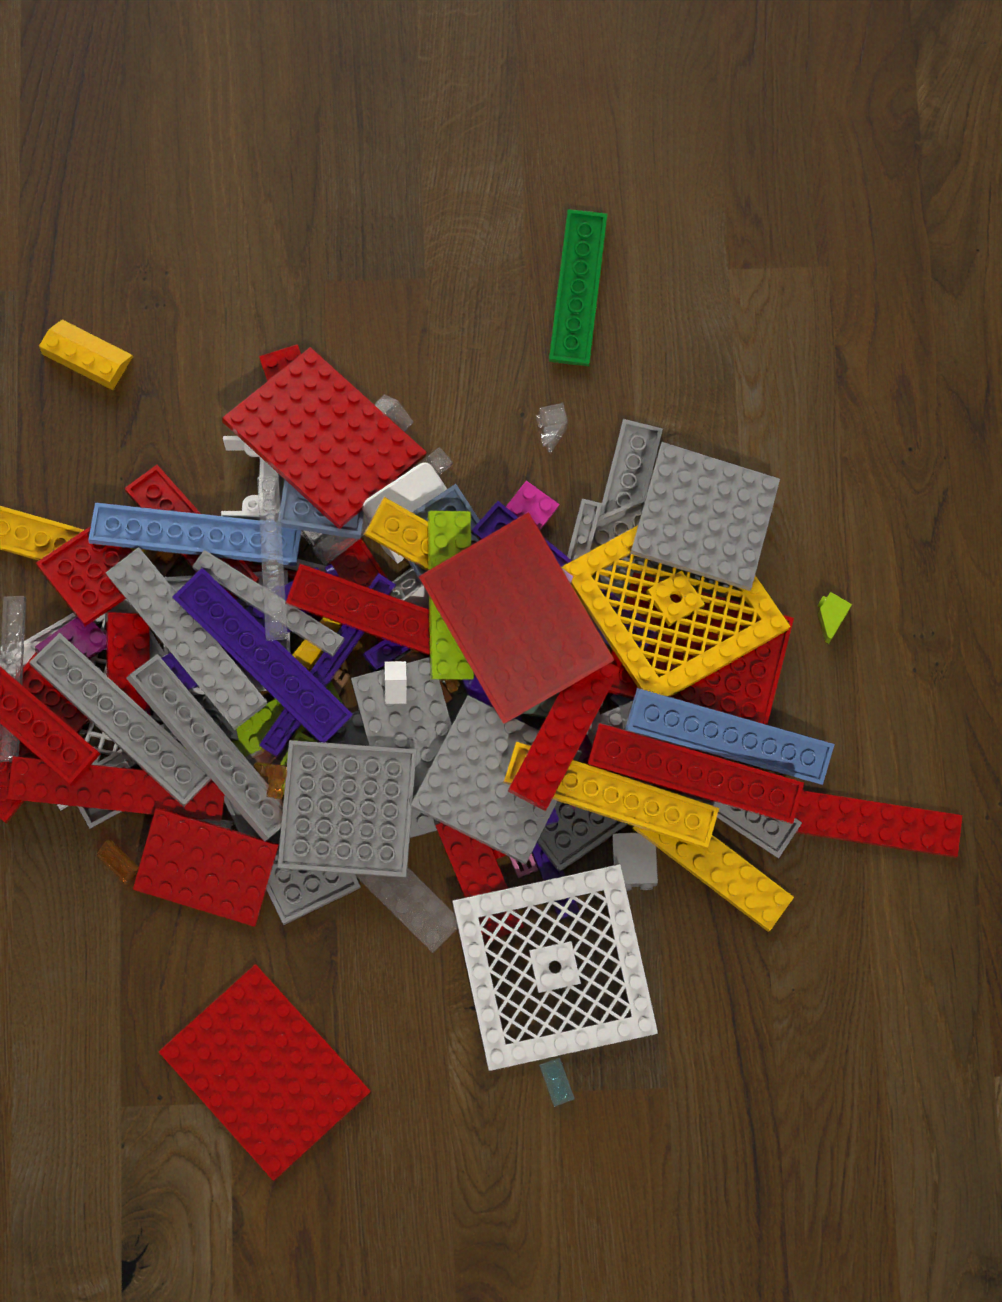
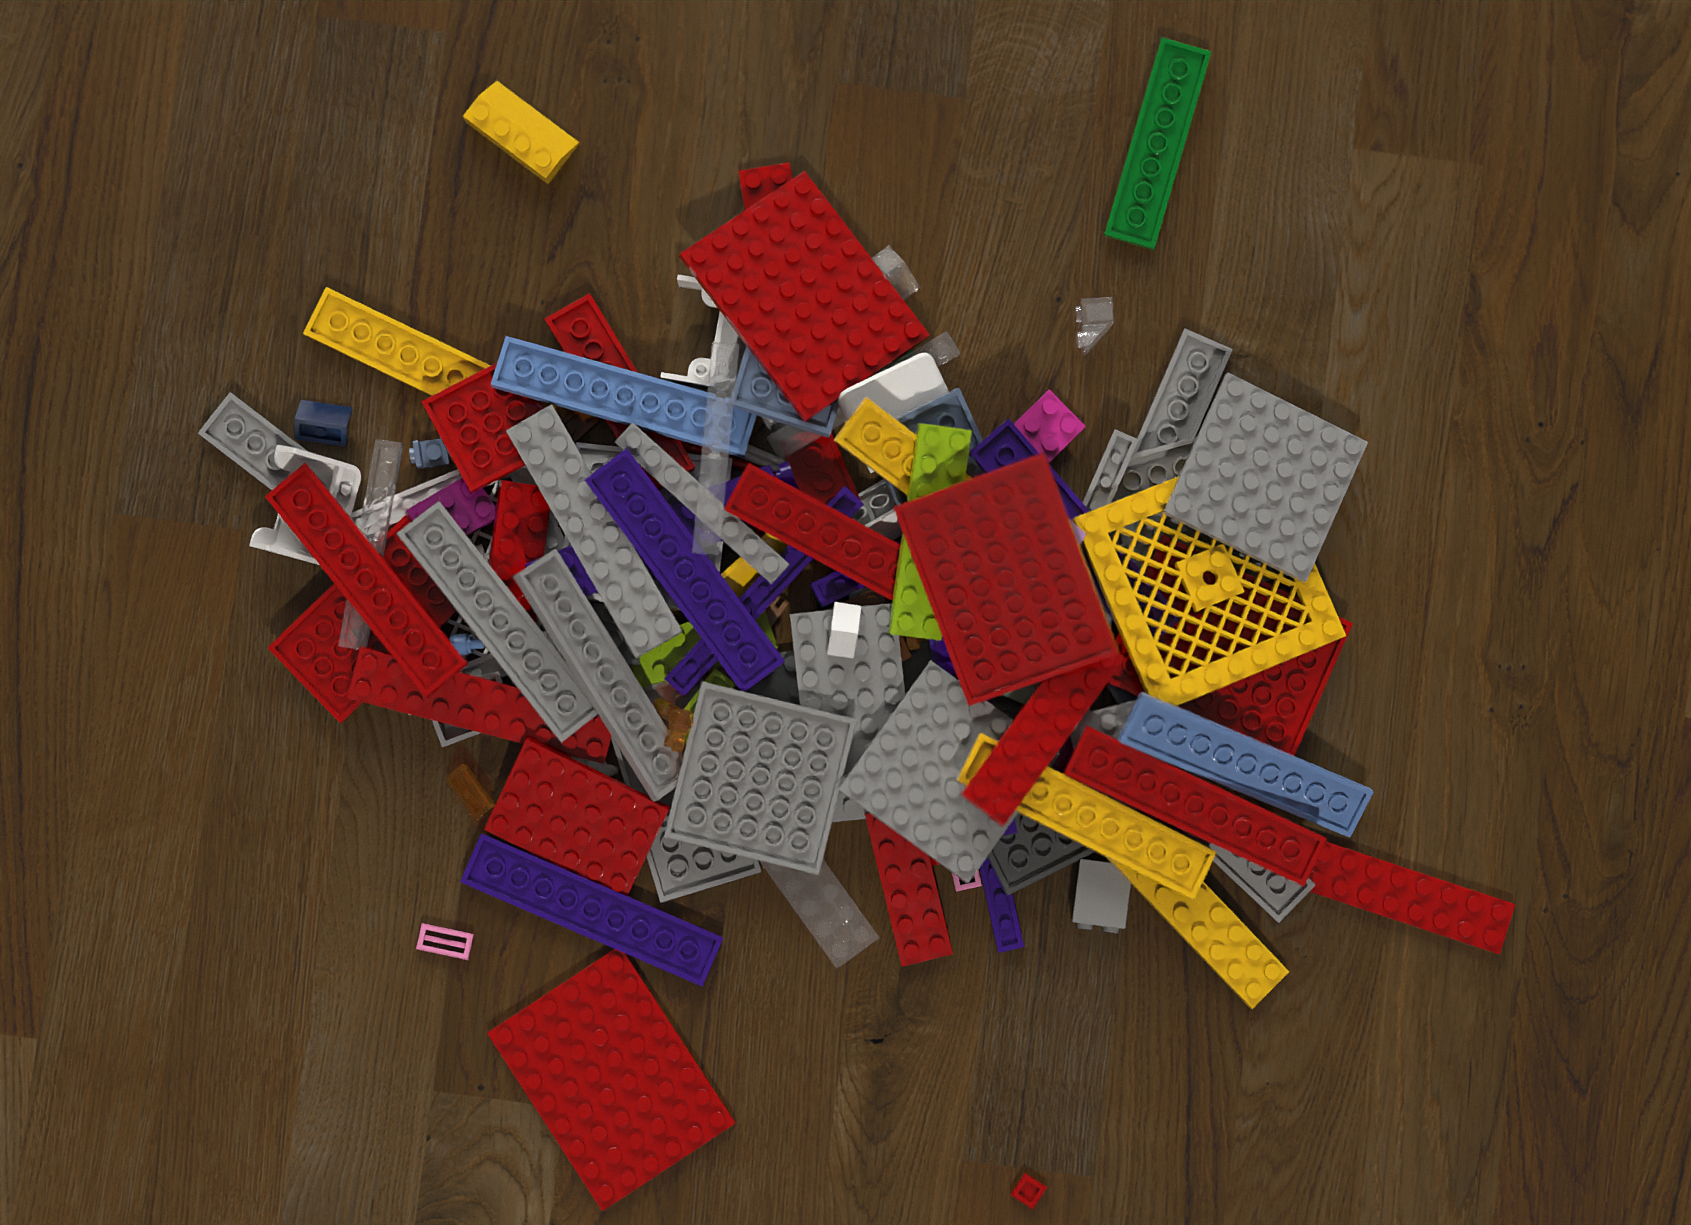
camera: 10 degrees right, 10 degrees up
white plate [453,864,658,1071] -> none
clear light blue plate [539,1058,575,1107] -> none
lime slope [817,592,852,644] -> none
none -> sand blue bracket [409,439,450,470]
none -> bright pink tile [416,923,474,960]
none -> medium blue cylinder [449,634,485,655]
none -> dark purple plate [460,833,723,987]
none -> red tile [1010,1172,1047,1210]

